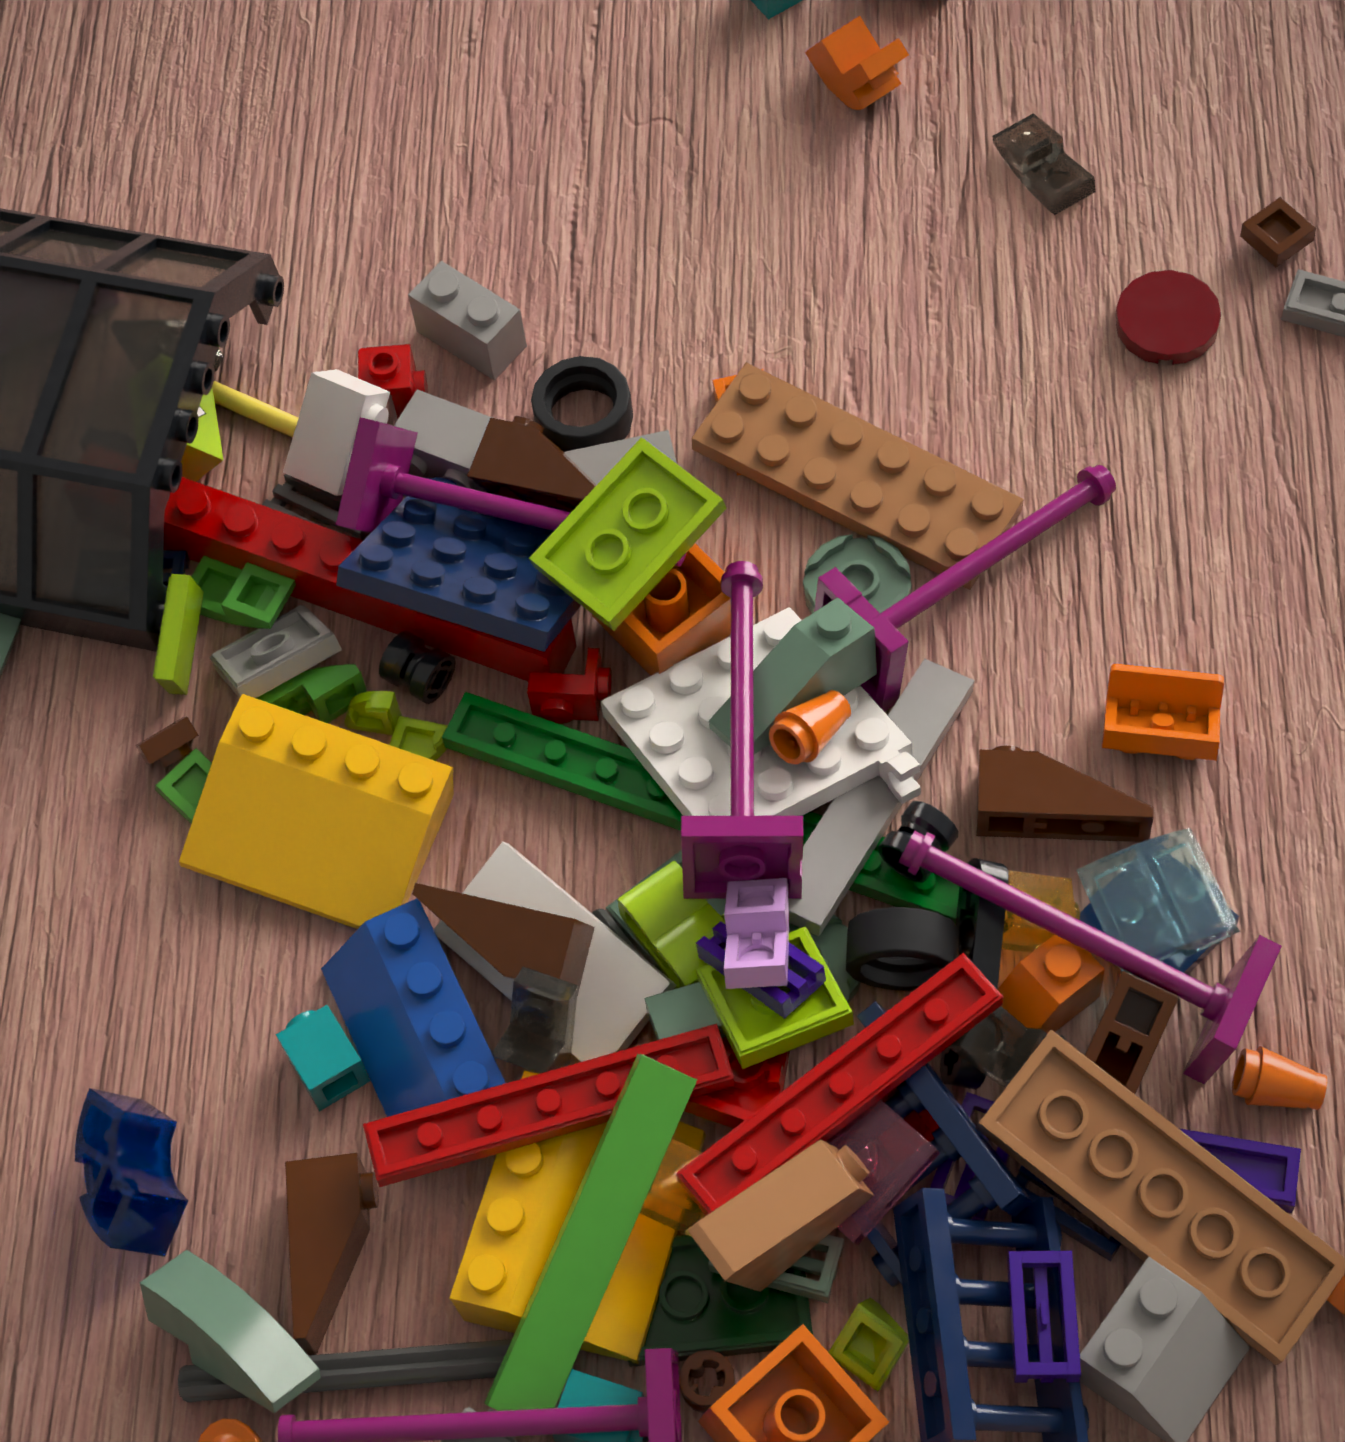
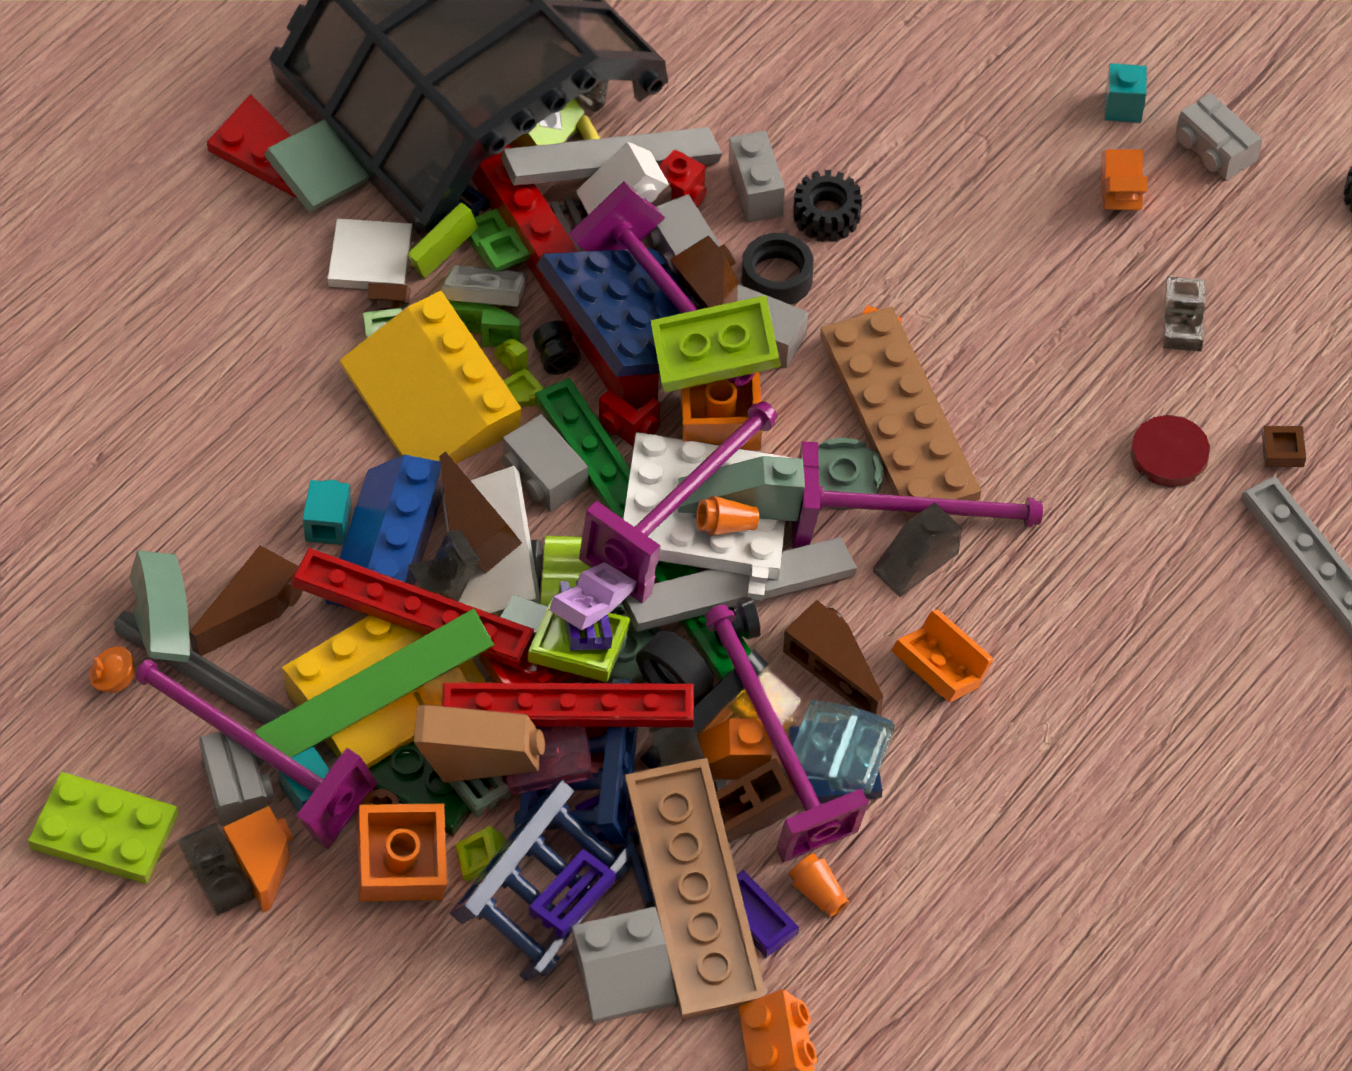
camera: 30 degrees right, 5 degrees down
clear blue brick [75,1088,188,1257] -> none
none -> white tile [328,218,413,289]
none -> light grey tile [501,127,722,186]
none -> light grey brick [502,414,588,512]
none -> black tyre [793,170,862,242]
none -> clear smoke slope [873,502,962,597]

